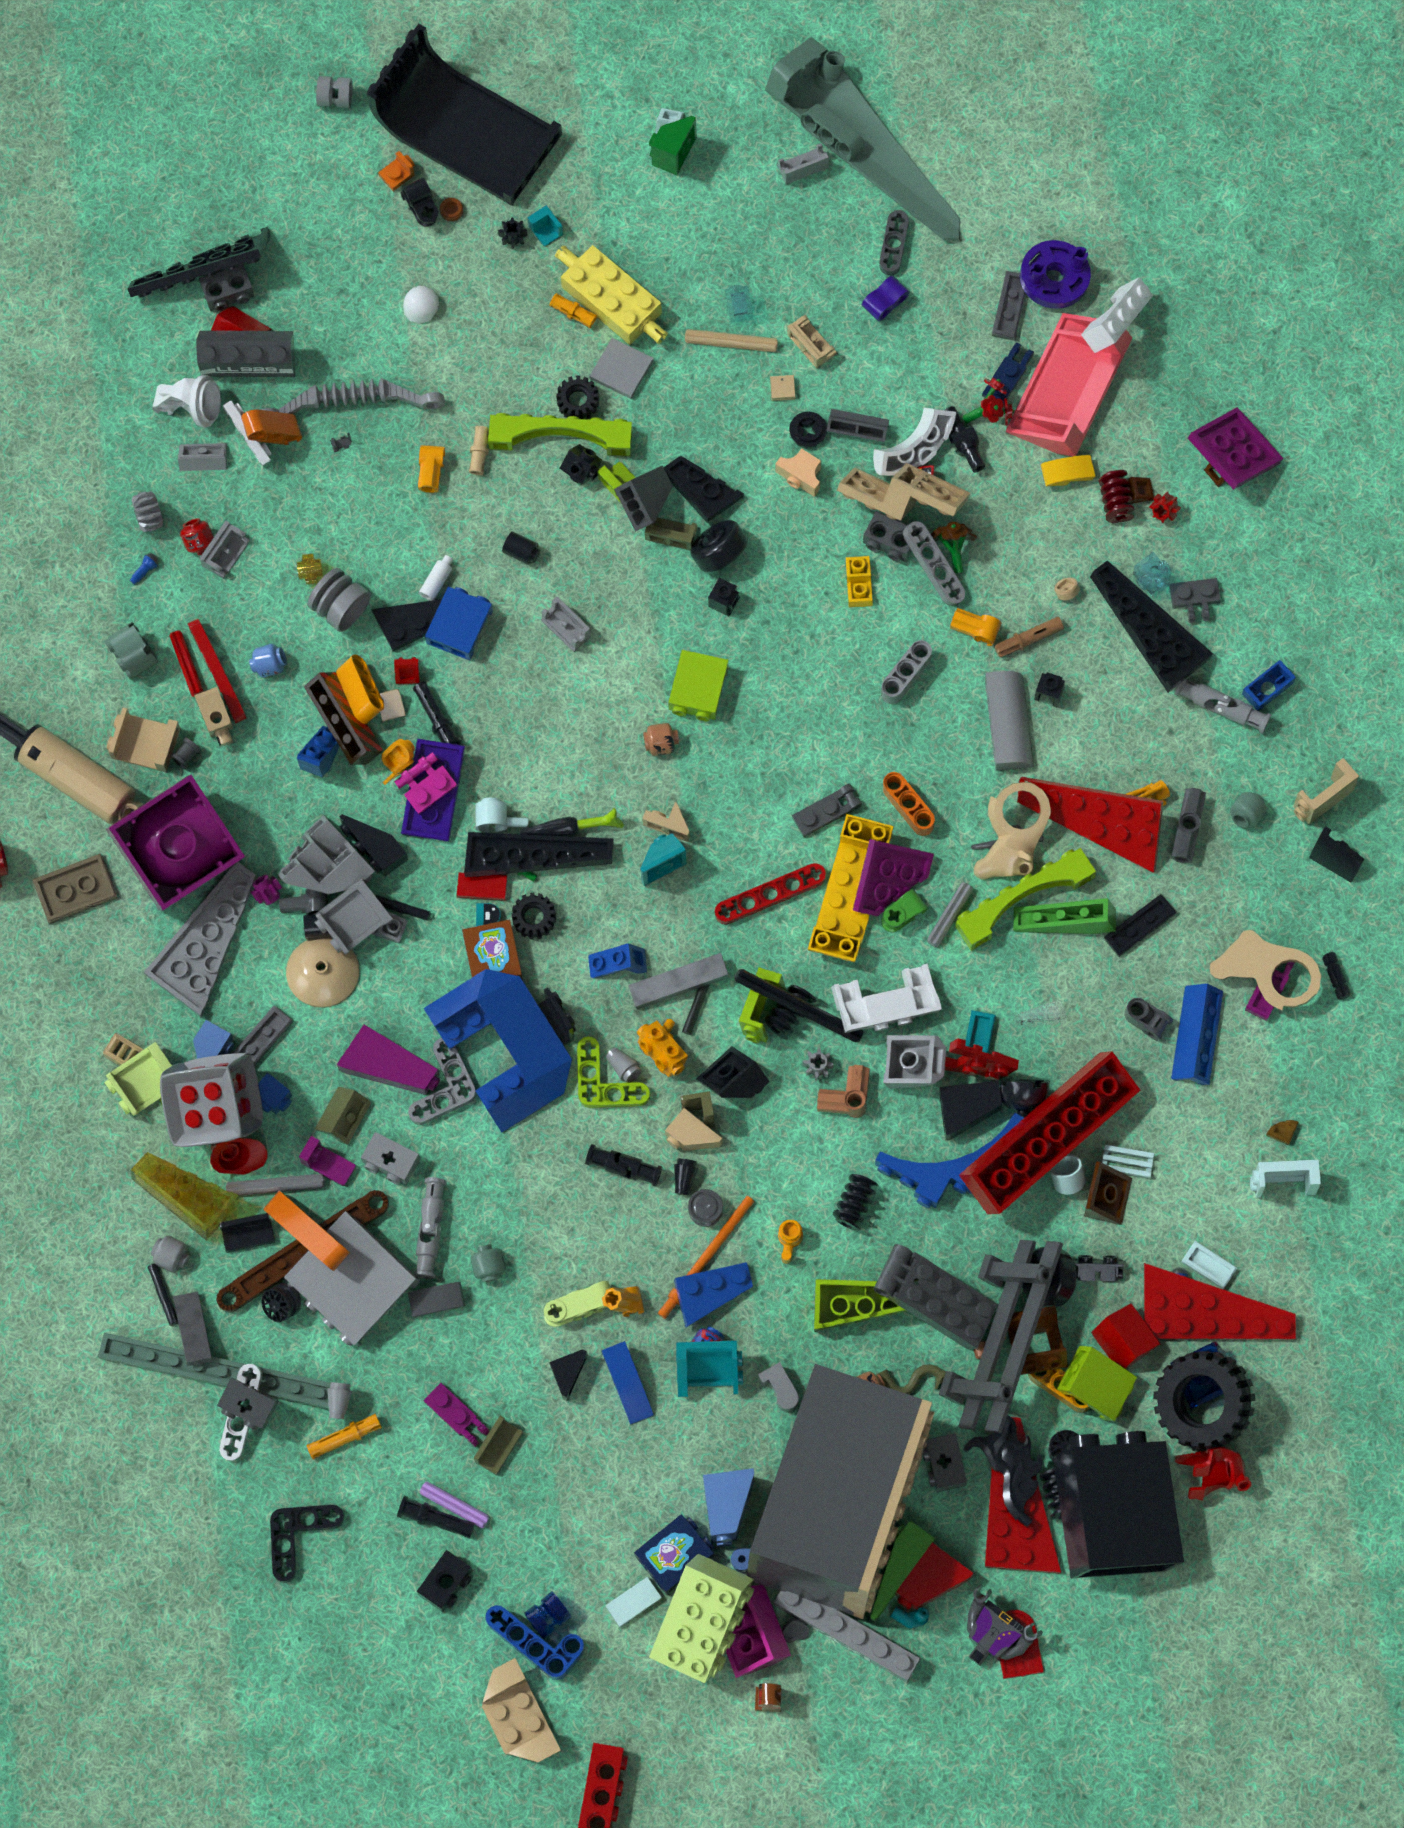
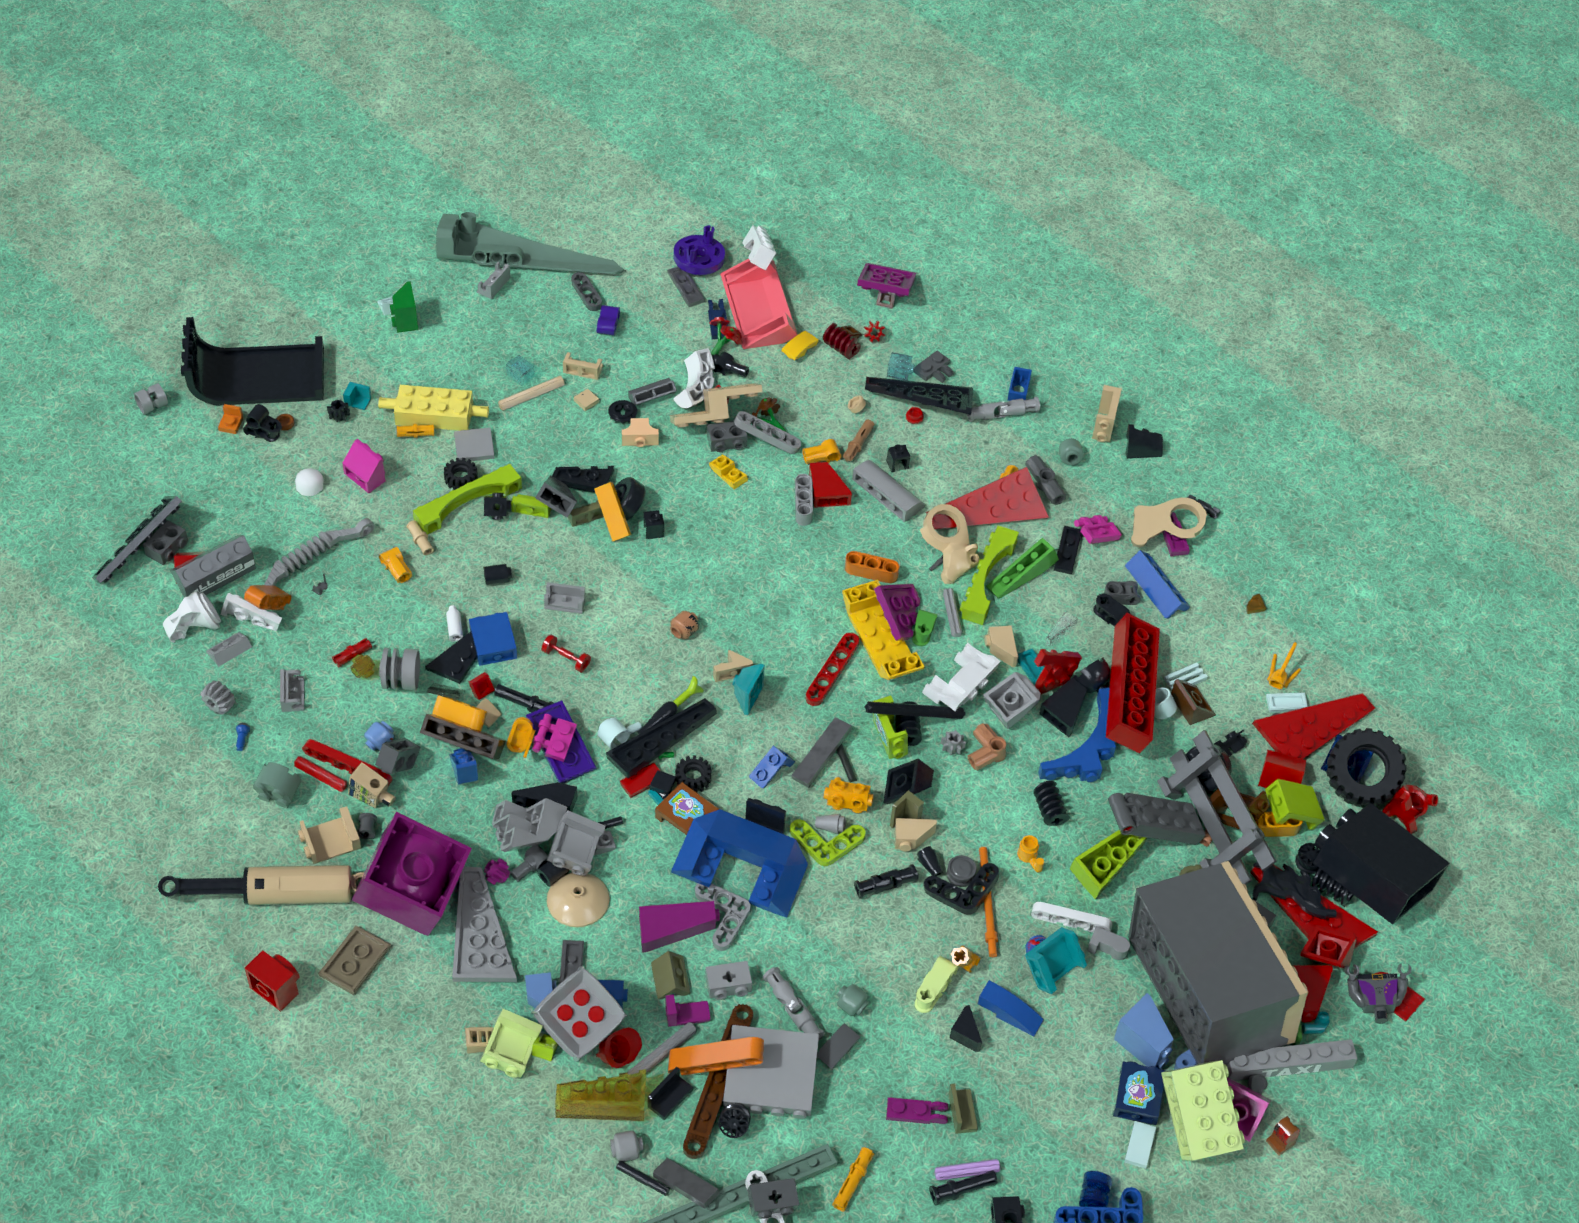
camera: 45 degrees left, 20 degrees down
red head [180,518,214,555] -> none
light grey cone [327,1382,352,1419] -> none
lime panel [668,650,729,722] -> none
blue wing [674,1262,753,1328] -> none
dark grey plate [792,784,863,837] -> none
light aqua panel [1250,1160,1321,1198] -> none
none -> red pin [332,638,372,668]
none -> dark pink slope [342,439,386,494]
none -> dark grey brick [375,738,421,774]
none -> clear smoke piece [427,683,465,700]
none -> red wheel [541,634,591,673]
none -> light orange tile [594,482,631,542]
none -> black tile [650,770,676,796]
none -> red slope [809,462,852,508]
none -> red plate [906,407,924,424]
none -> black beam [924,863,999,915]
none -> tan slope [984,626,1018,667]
none -> white beam [1031,902,1112,933]
none -> dark pink plate [1074,515,1122,544]
none -> black piece [1093,593,1131,629]
none -> light orange plant [1267,642,1301,690]
none -> red slope [1301,927,1356,968]

